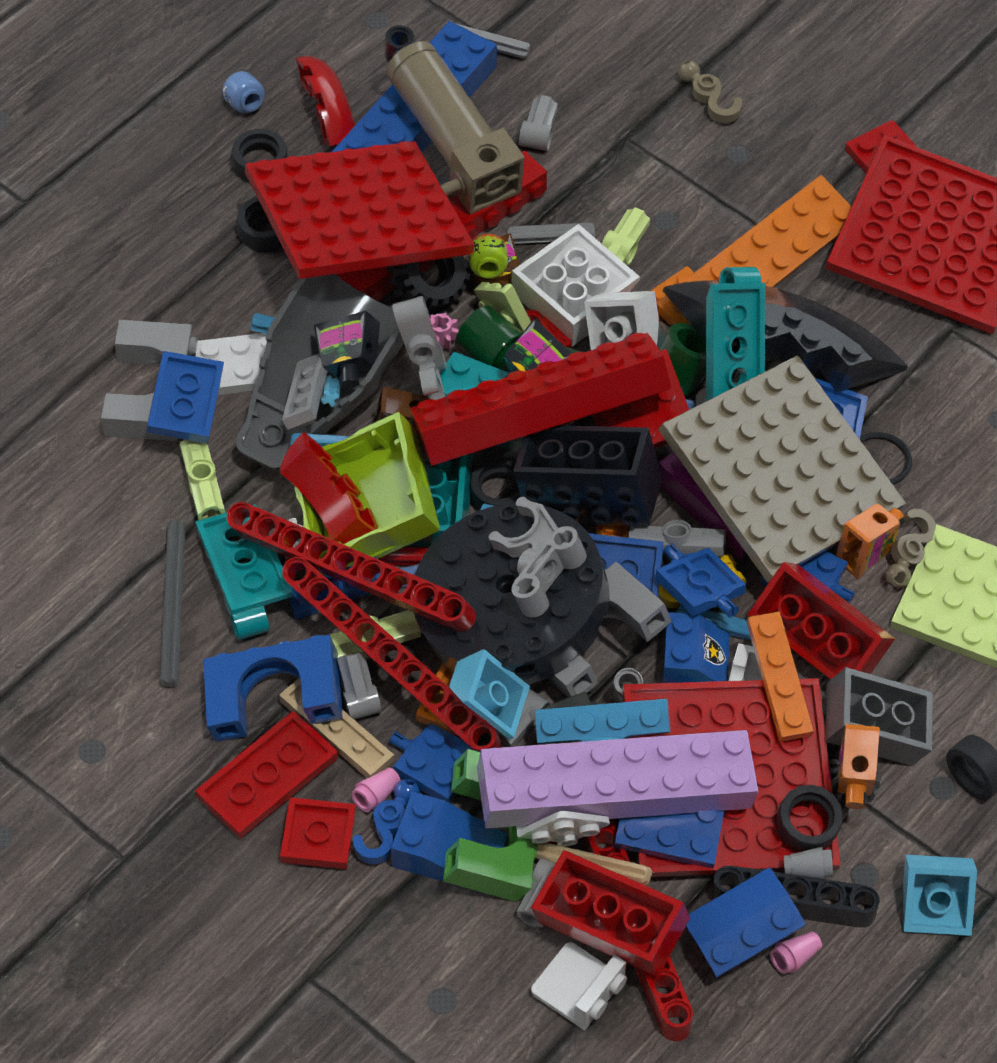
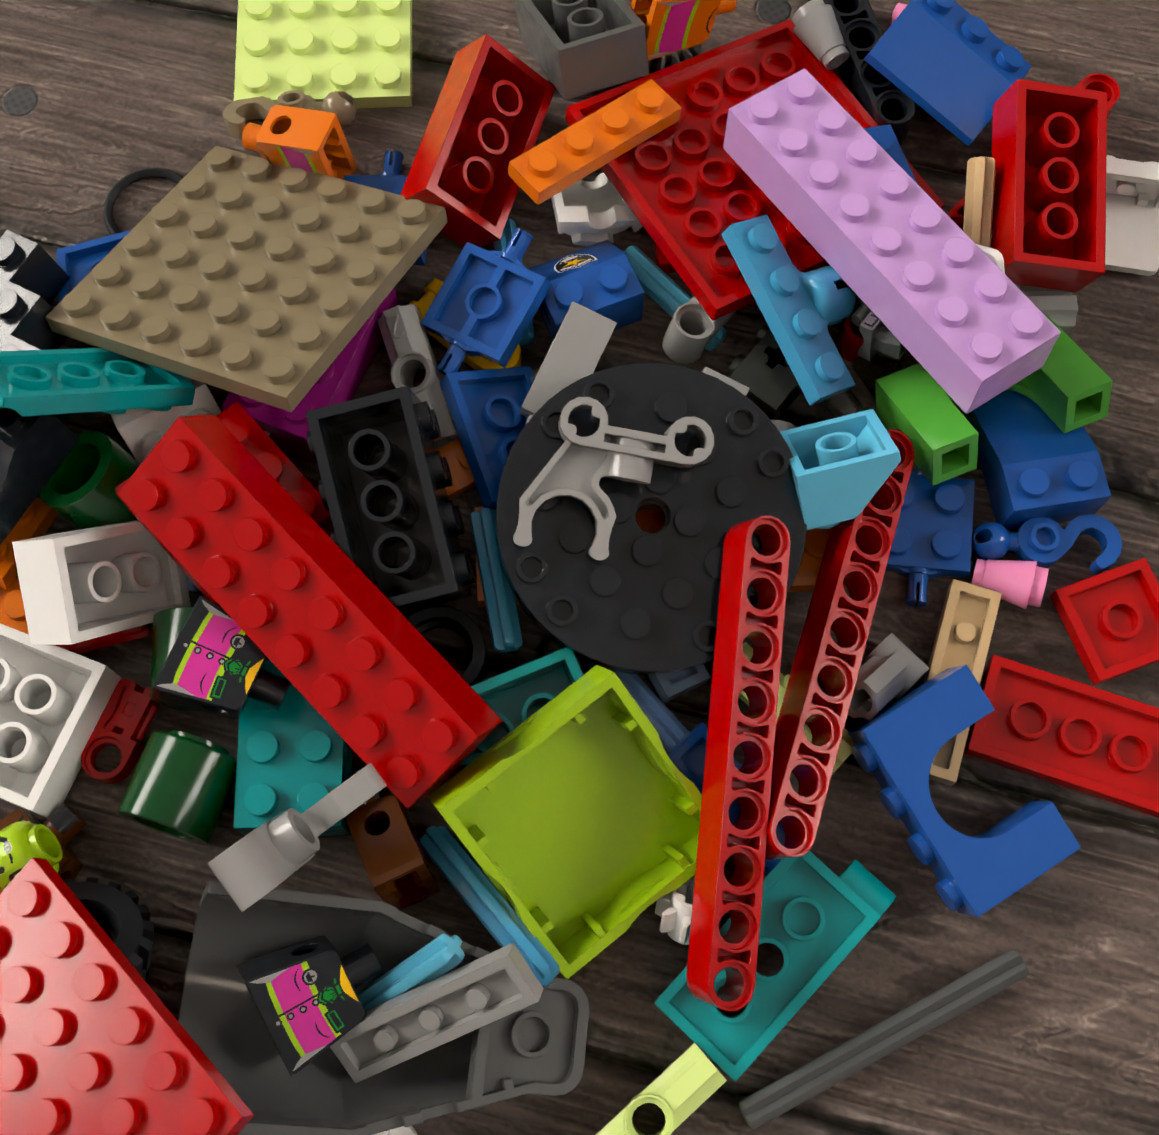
camera: 115 degrees left, 15 degrees up
red brick [280,432,378,544] -> none
bright pink gear [430,313,459,350] -> none
yellowish green wing [474,282,531,331] -> none
black tyre [776,784,843,852] -> none

